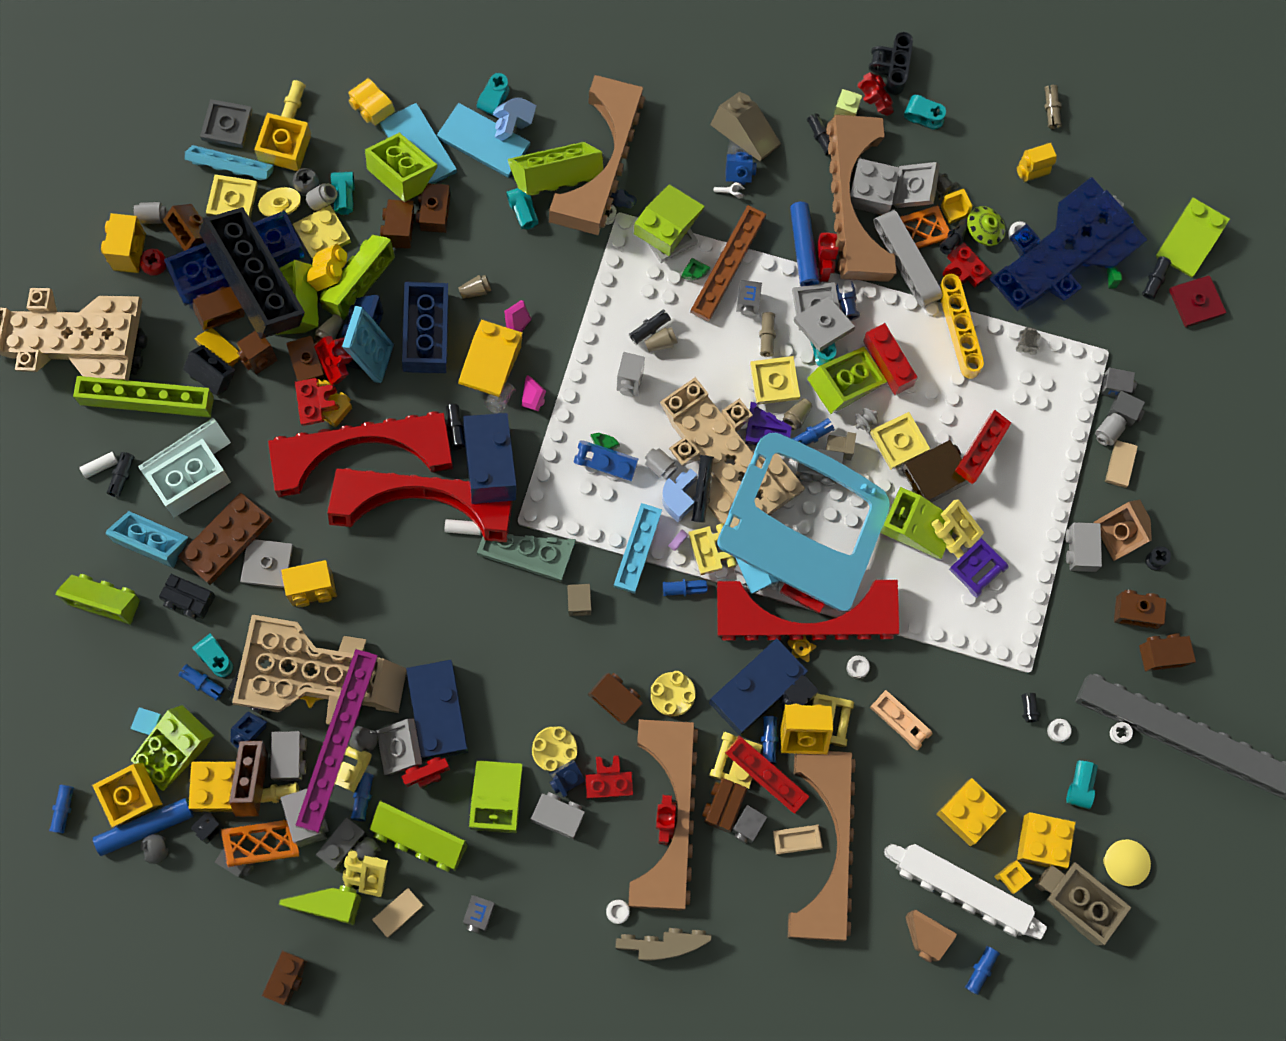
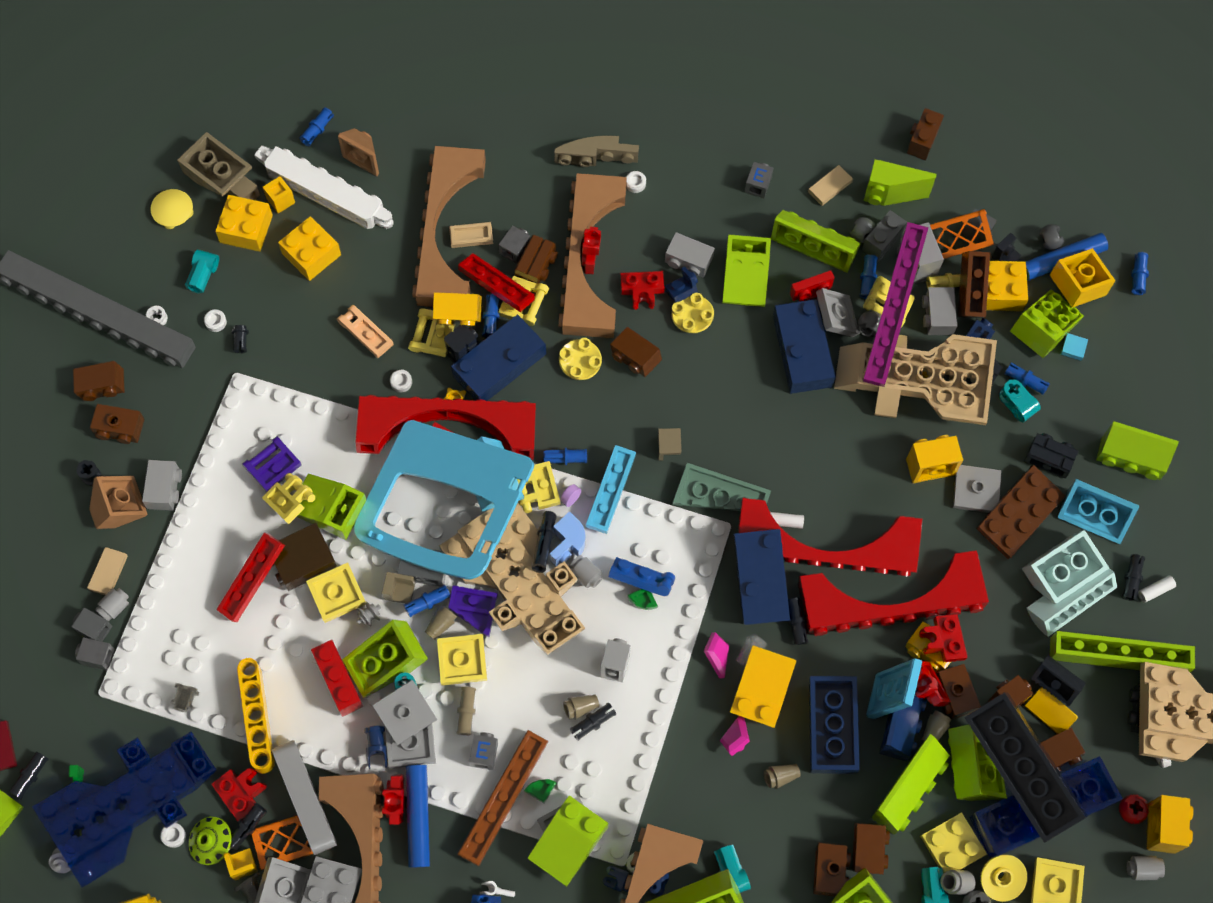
camera: 175 degrees left, 5 degrees down
reddish brown brick [163,204,207,253] -> none
yellow brick [307,243,347,292] -> none
light yellow plate [343,851,388,897] -> none

